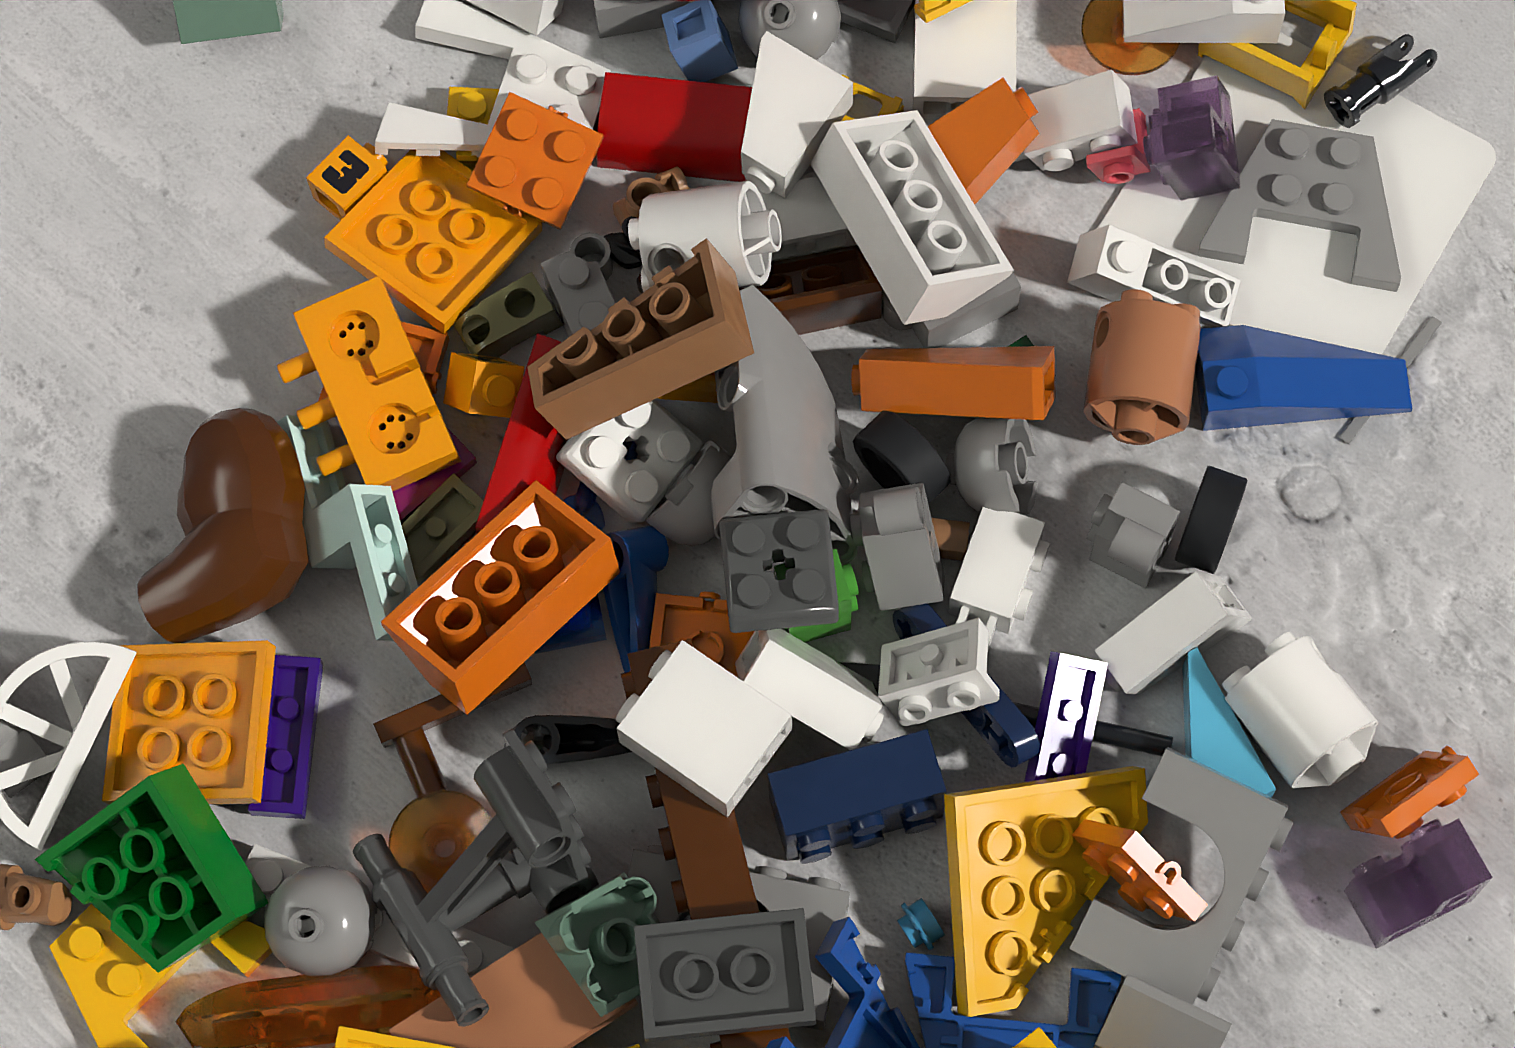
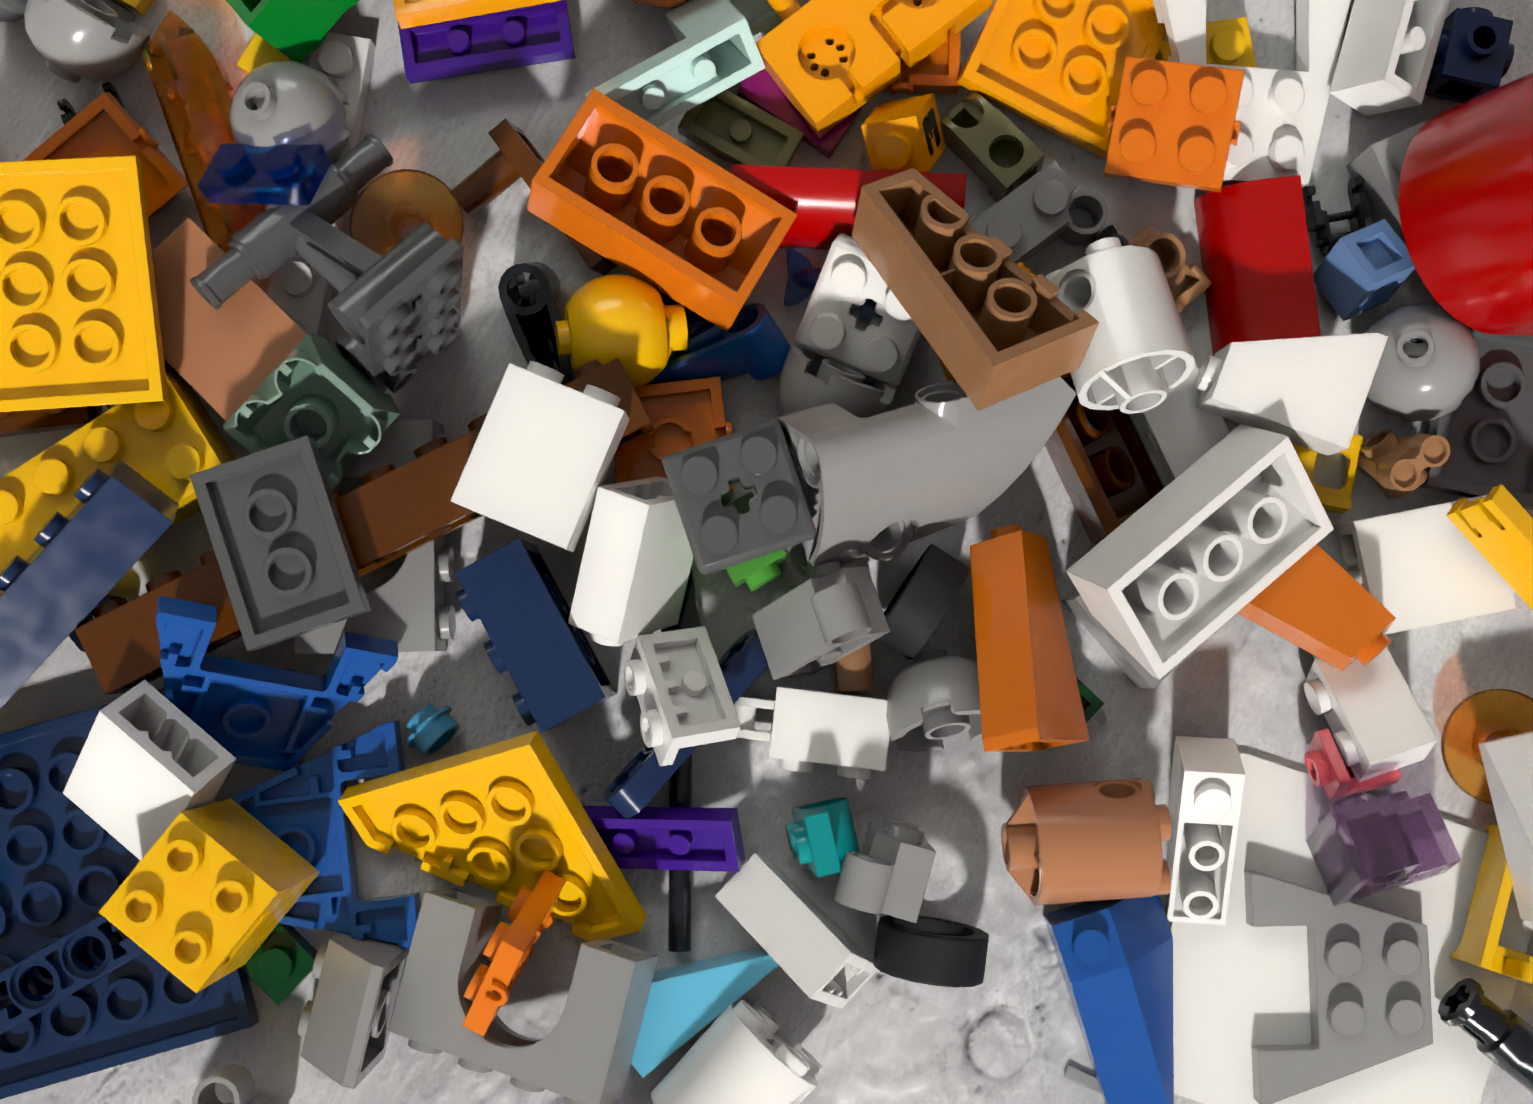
camera: 75 degrees right, 15 degrees up
none -> clear blue plate [198,144,332,205]
none -> yellow brick [555,274,688,389]
none -> teal plate [785,797,860,878]
none -> black piece [1302,176,1371,256]
none -> medium nougat plate [1357,429,1450,499]

